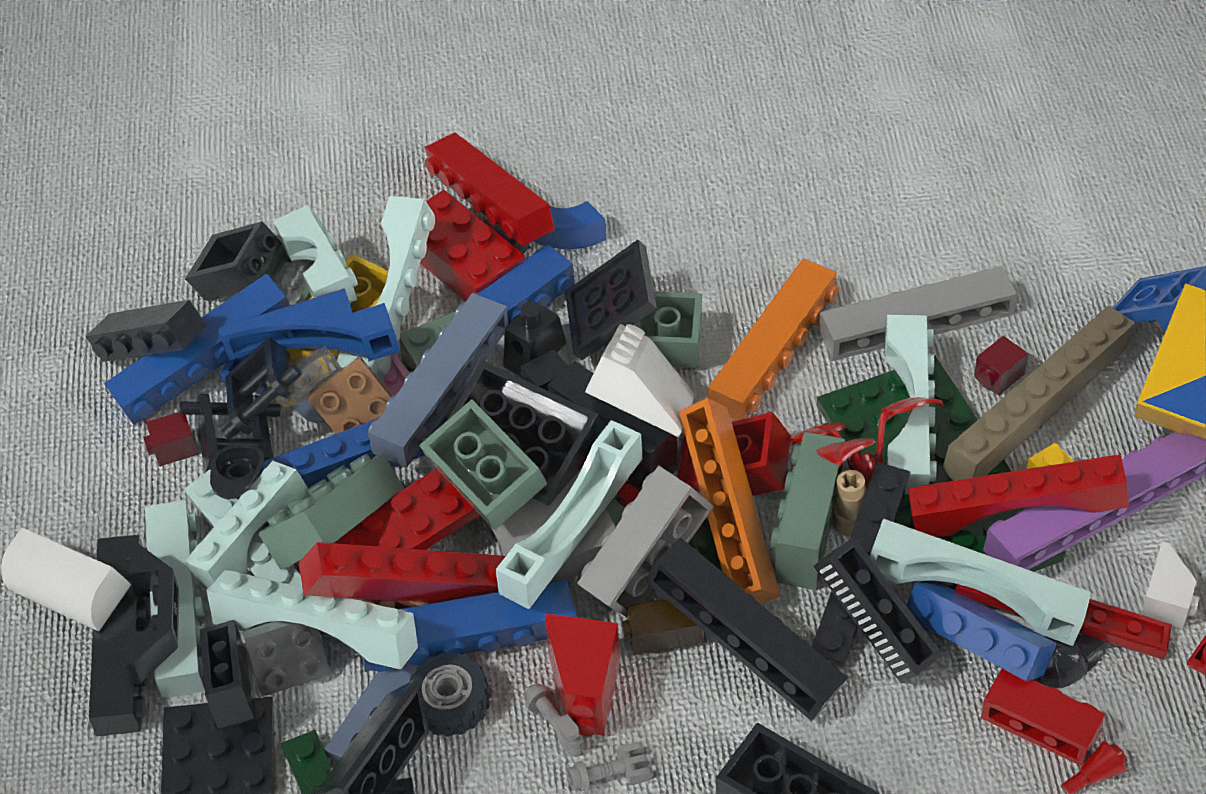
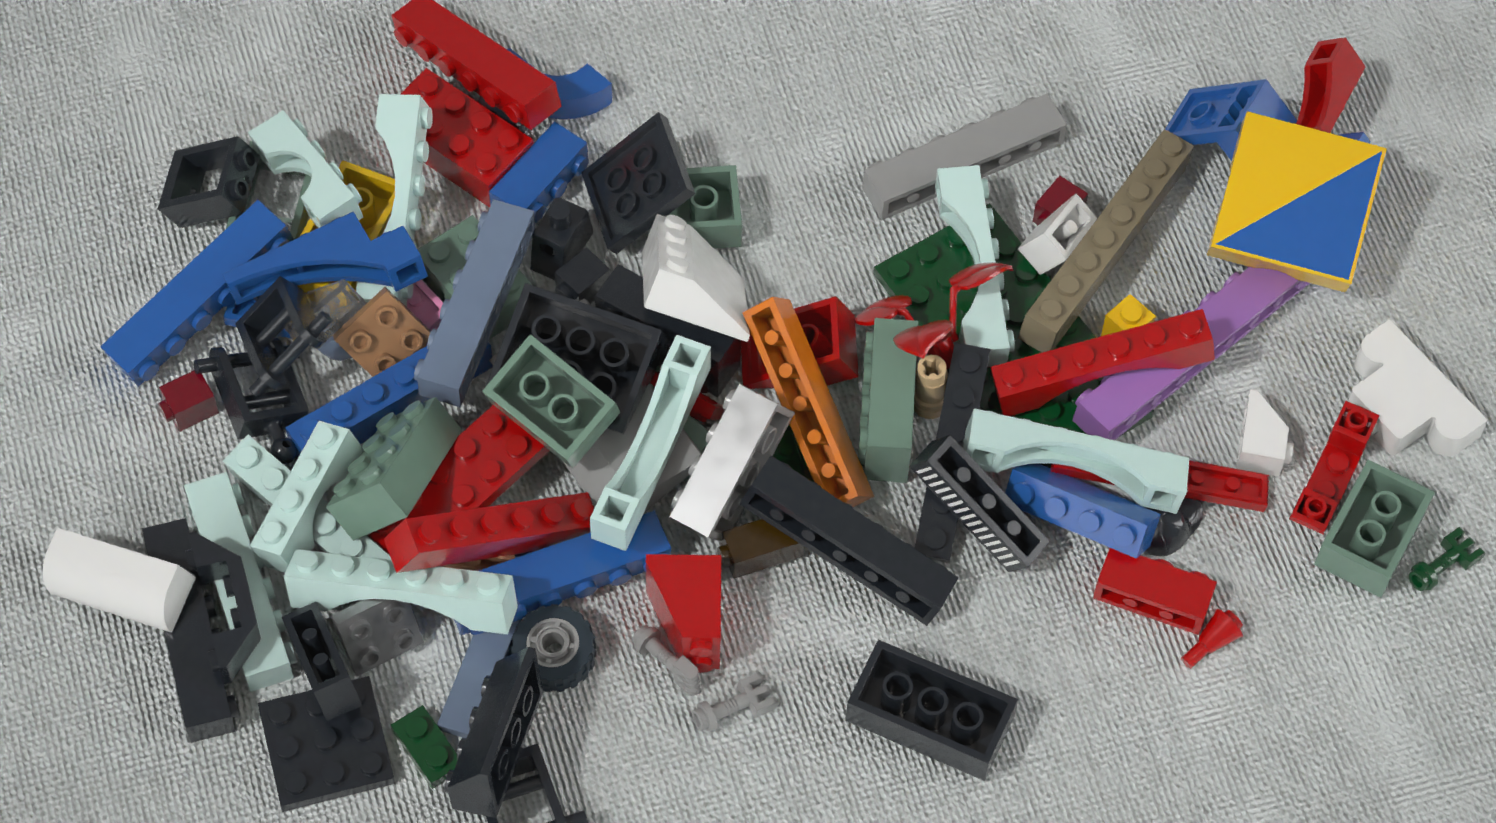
camera: 15 degrees left, 10 degrees up
black brick [85,299,207,362] -> none
black piece [210,445,264,500] -> none
orange brick [708,258,839,421] -> none
none -> white slope [1018,194,1097,275]

